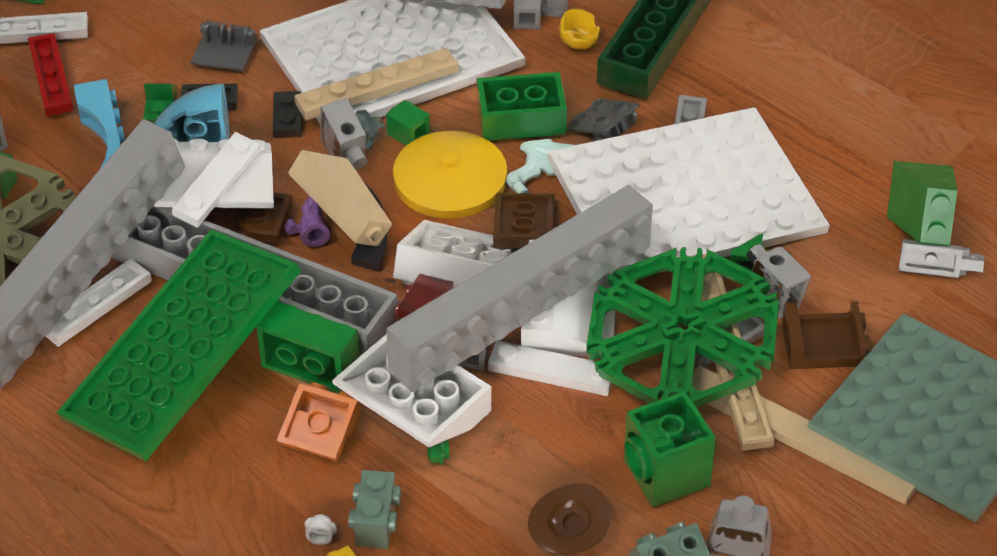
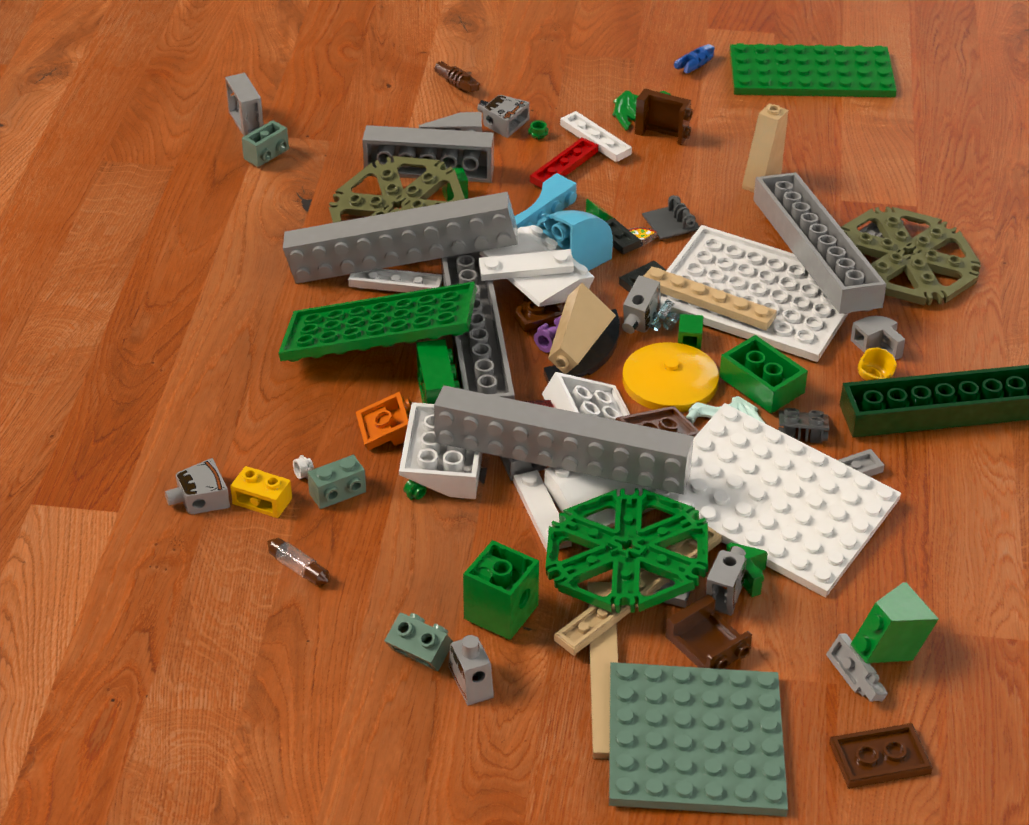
camera: 55 degrees right, 5 degrees down
reddish brown hat [528,483,611,555] -> none
none -> tile [628,227,657,247]

